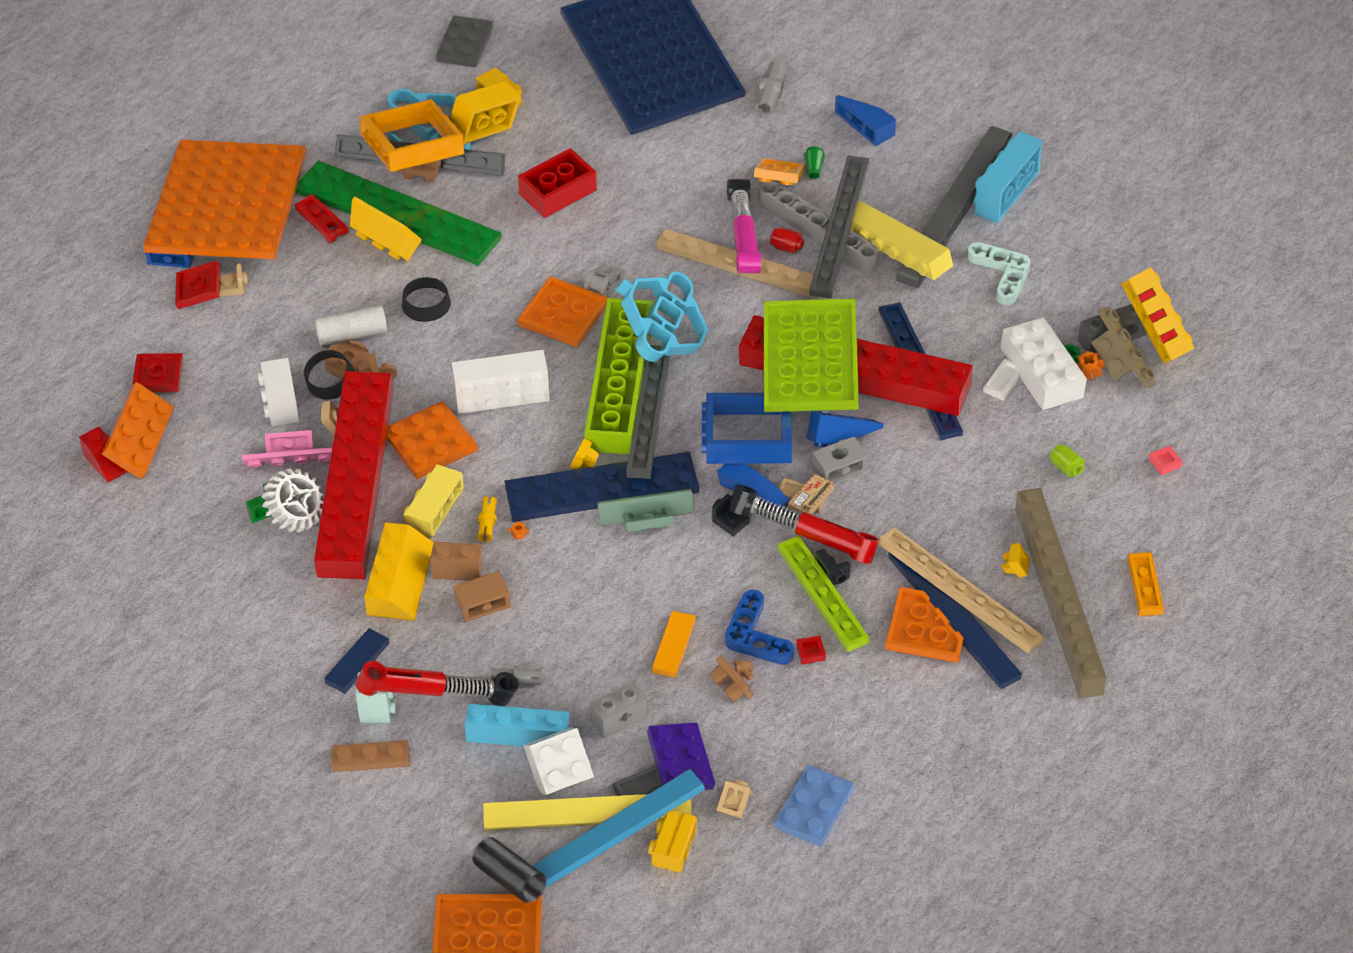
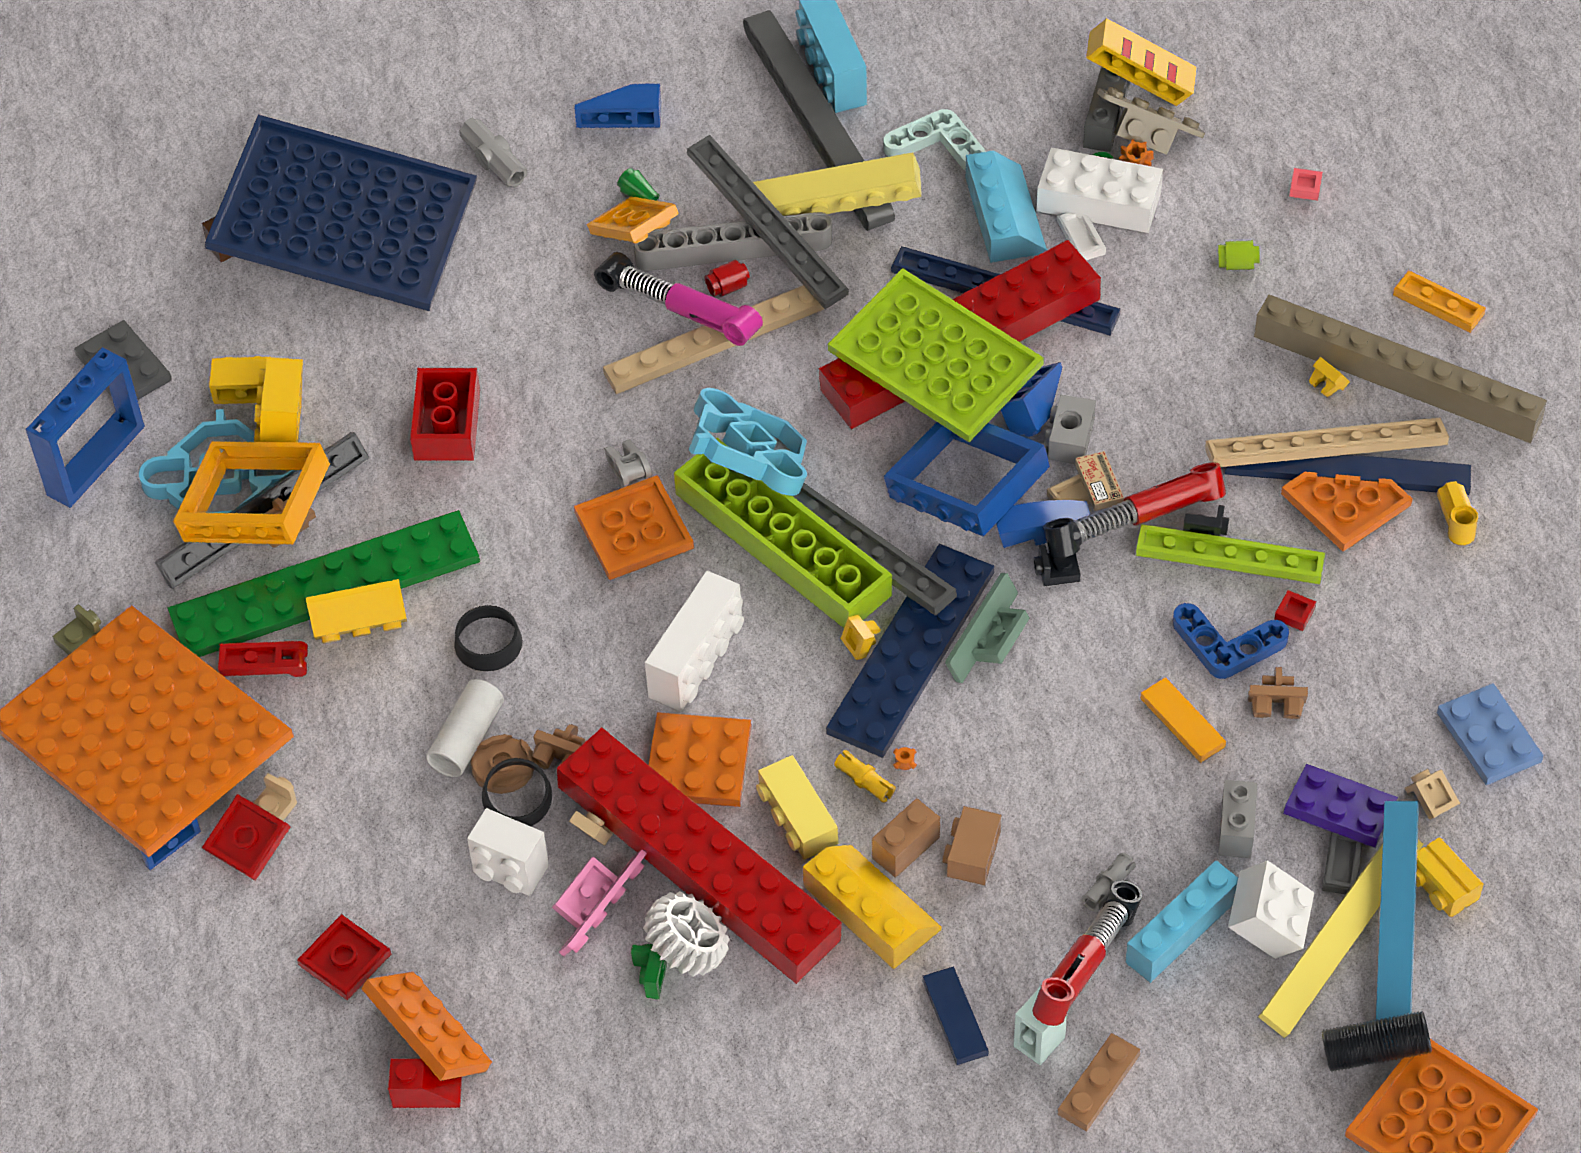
camera: 50 degrees left, 5 degrees up
none -> blue window [25,347,145,508]
none -> olive bracket [52,604,101,655]
none -> medium azure slope [965,151,1047,263]
none -> yellow piece [1437,481,1478,545]

